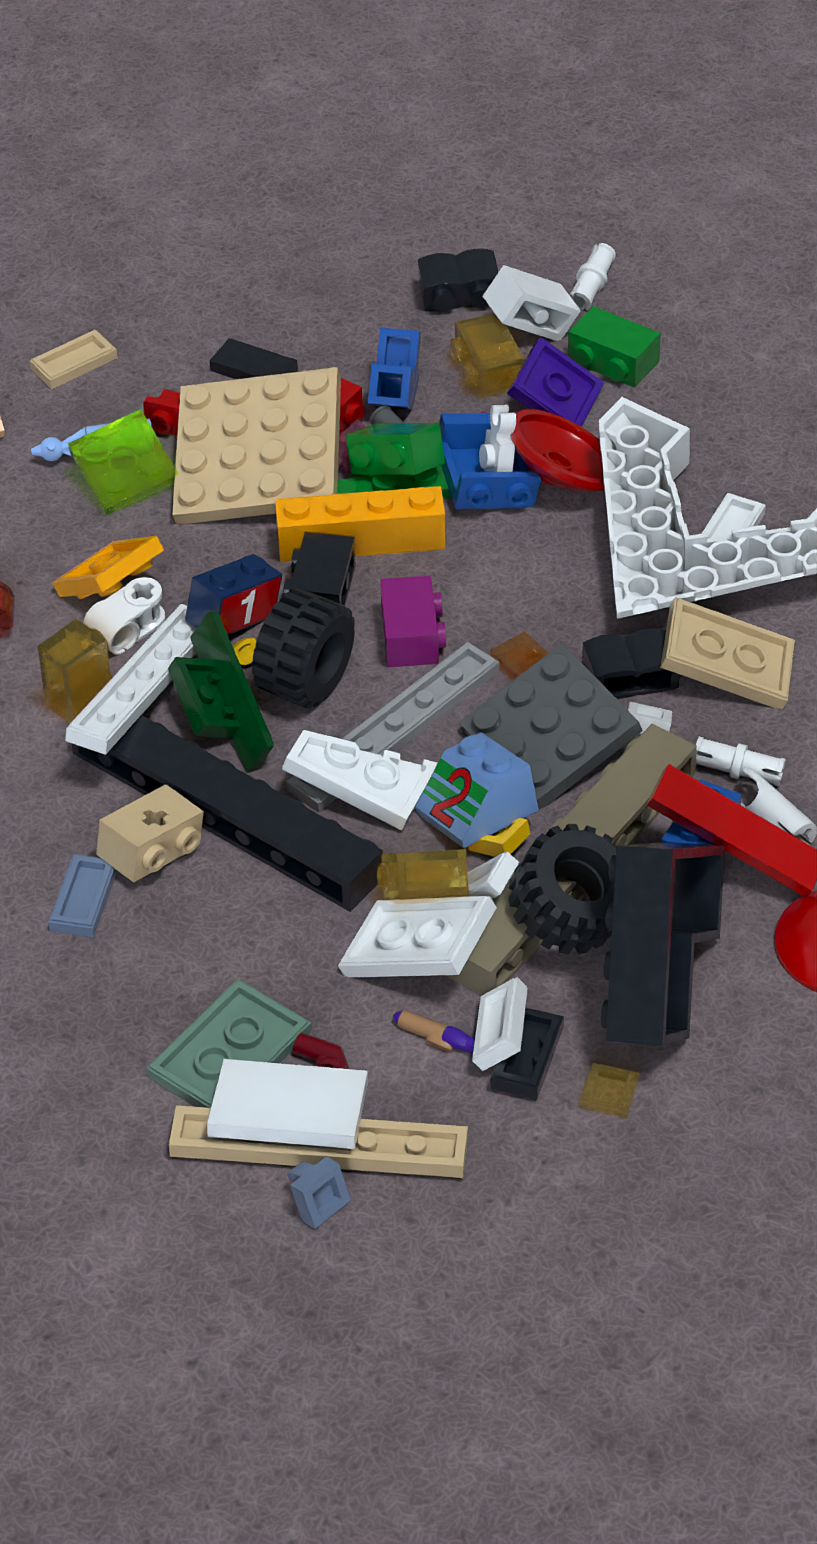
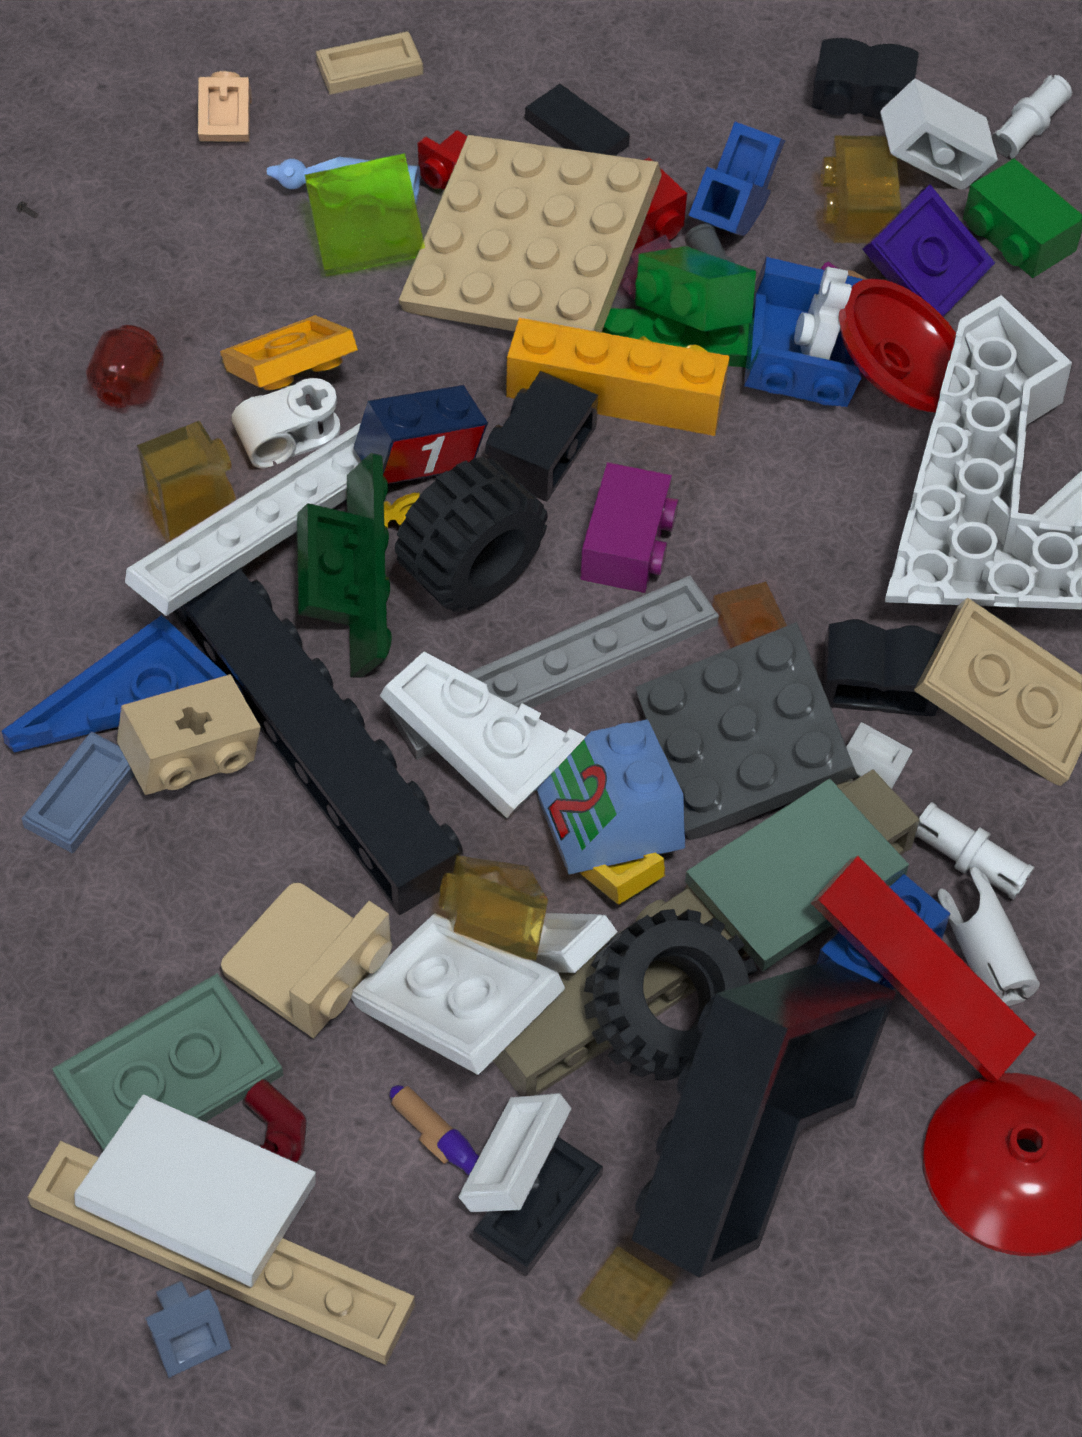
camera: 15 degrees right, 10 degrees up
none -> blue wing [1,615,226,752]
none -> tan bracket [221,883,392,1039]
none -> sand green tile [685,778,909,971]

